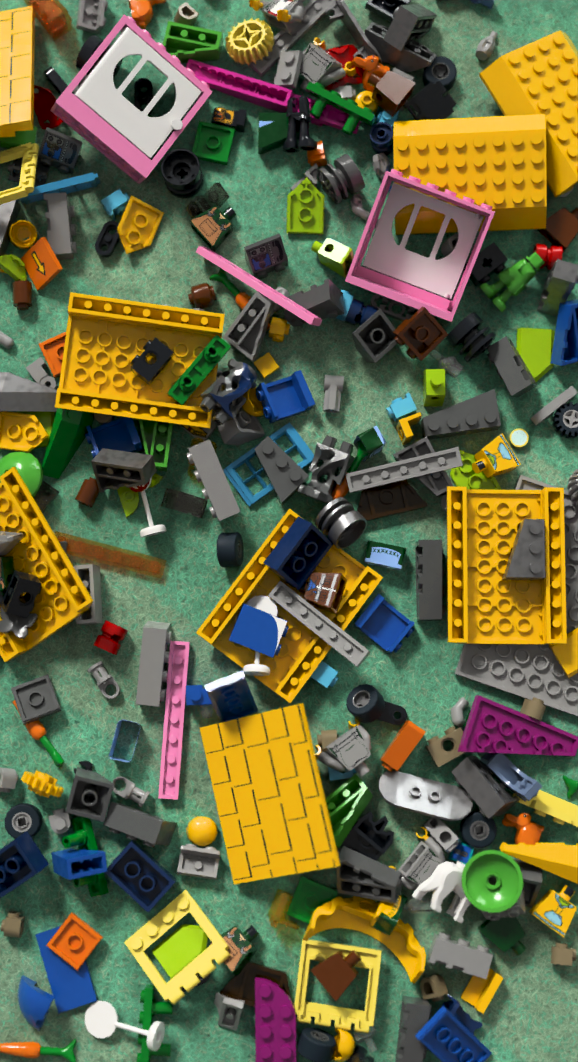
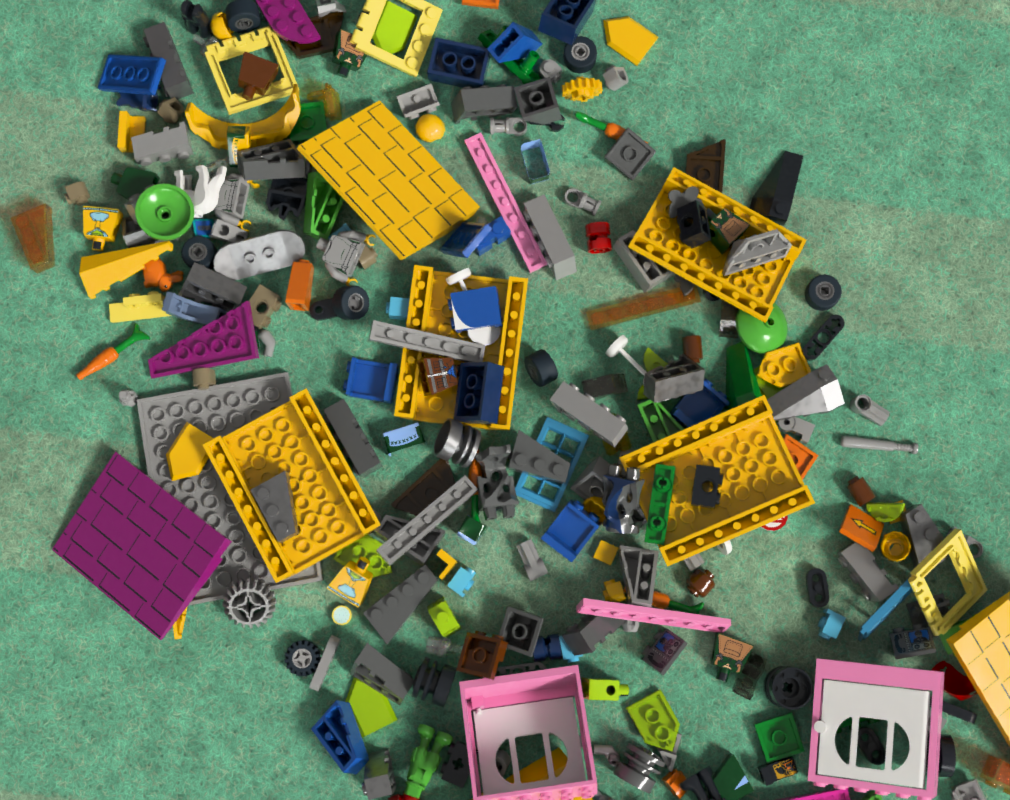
camera: 155 degrees right, 0 degrees up
yellow tile [117,195,164,254] -> none

